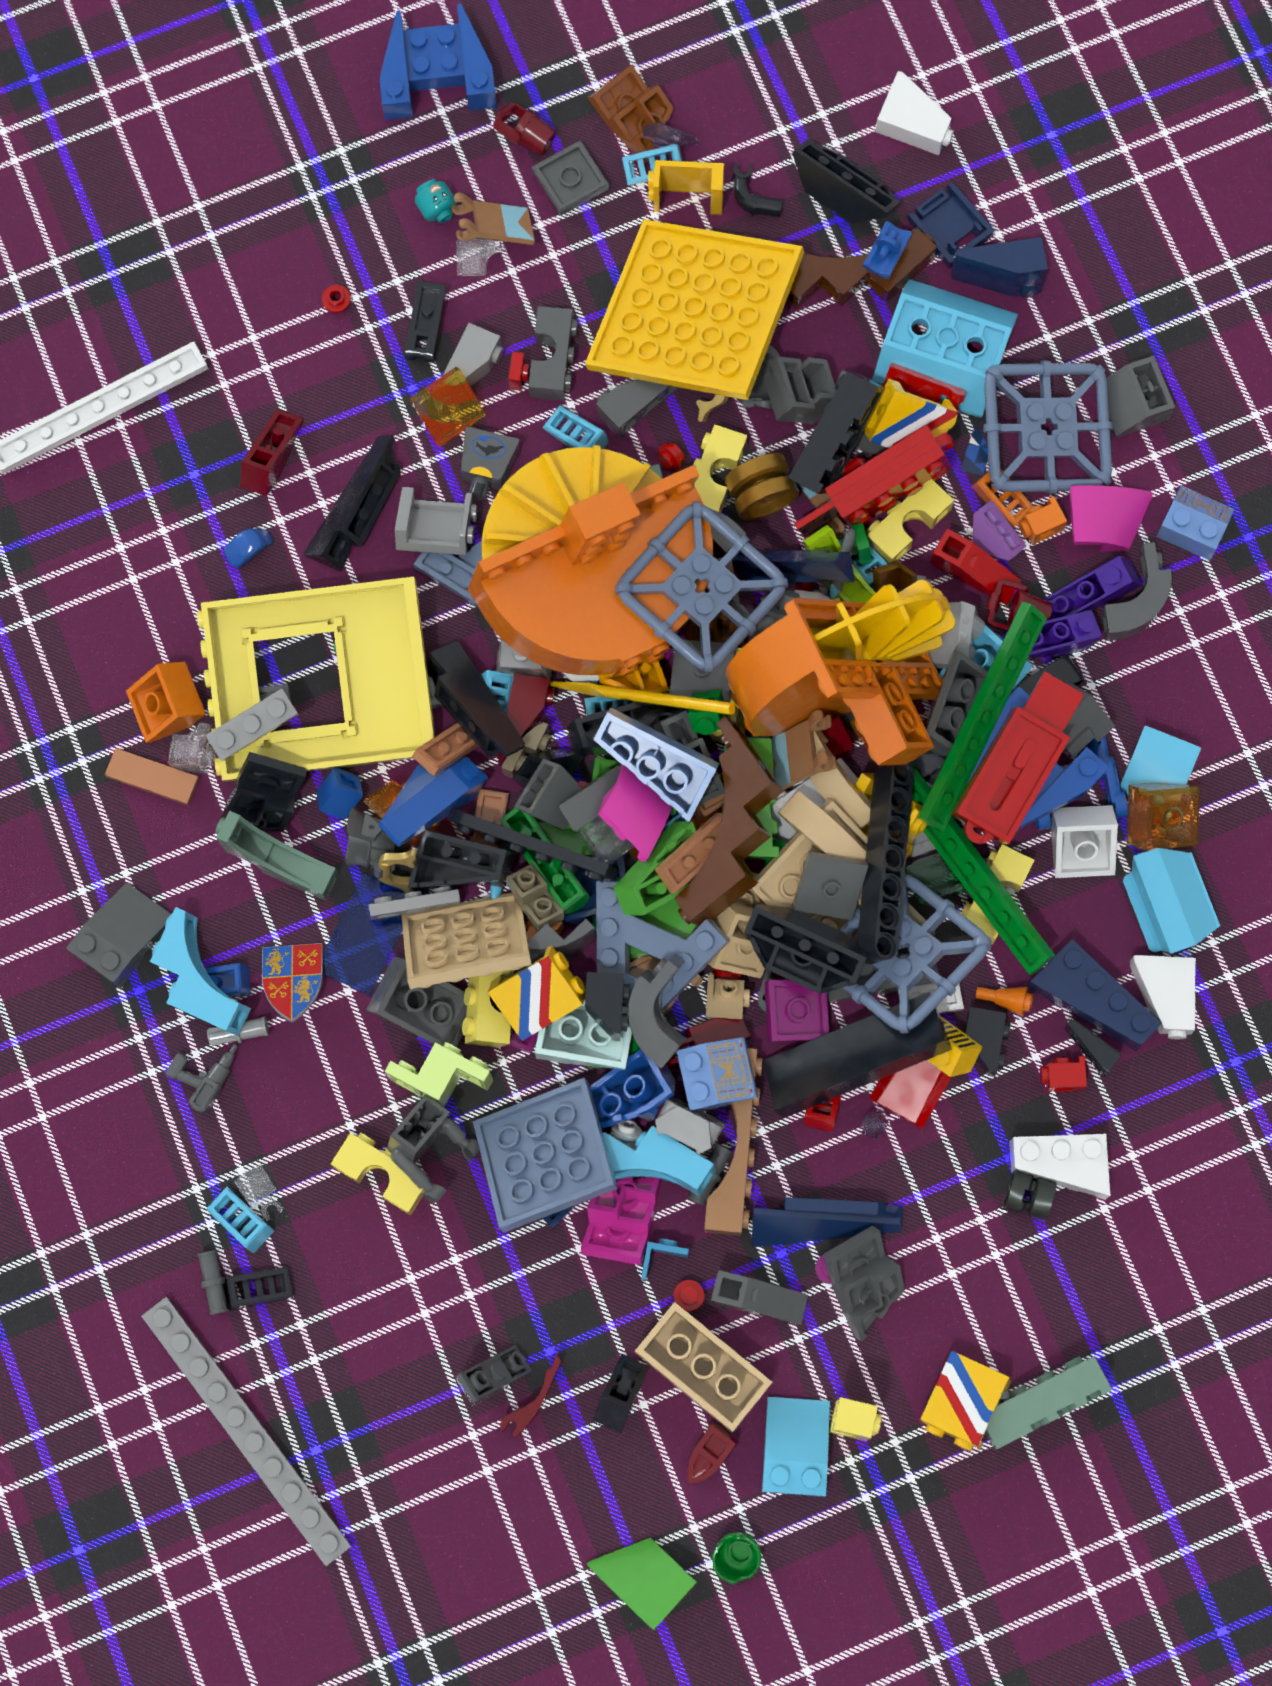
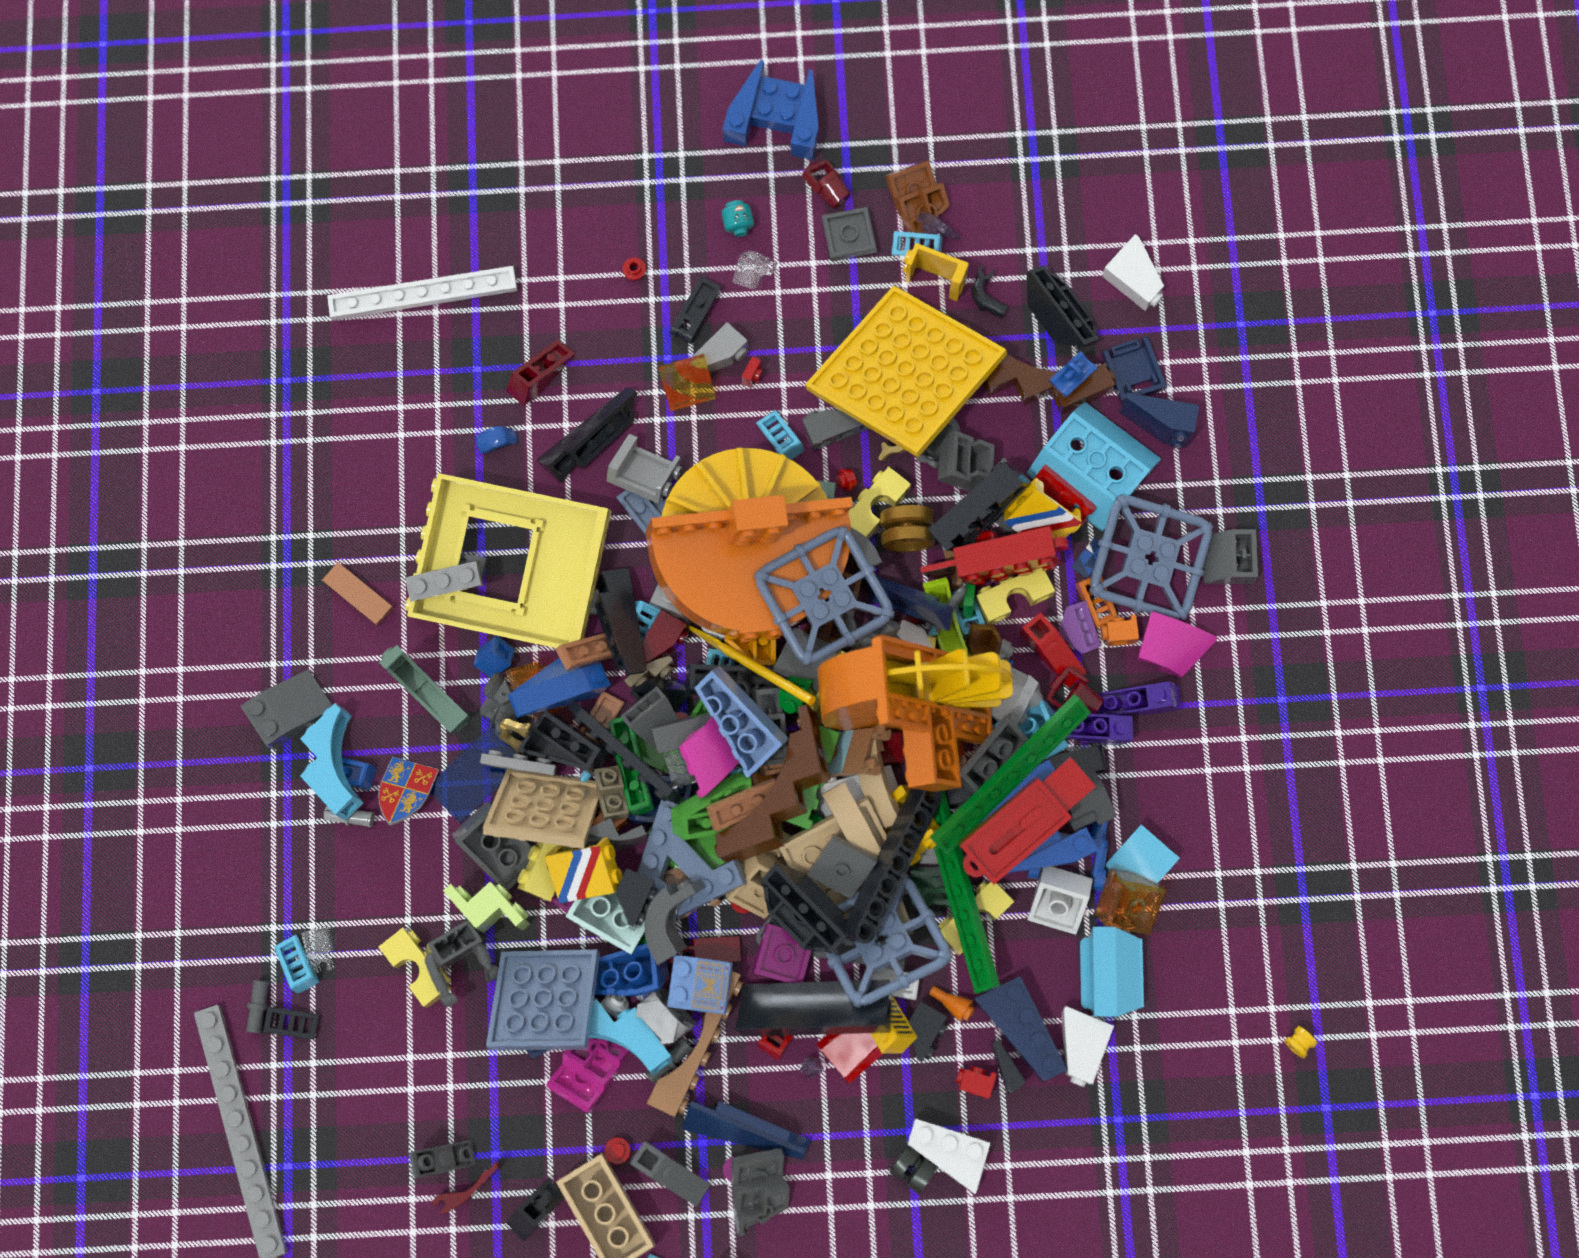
camera: 20 degrees right, 0 degrees up
orange slope [126,662,206,743] -> none
dark grey piece [165,1044,238,1114] -> none
clear brick [168,722,216,774] -> none
black slope [221,752,306,831] -> none
medium nougat flag [451,193,535,245] -> none
dark grey torso [461,426,521,500] -> none
dark grey arch [528,306,578,401] -> none
dark azure bracket [641,1239,689,1282] -> none
tan brick [706,974,750,1019] -> none
dark grey arch [1101,542,1172,642] -> none
medium blue slope [1157,485,1234,561] -> none

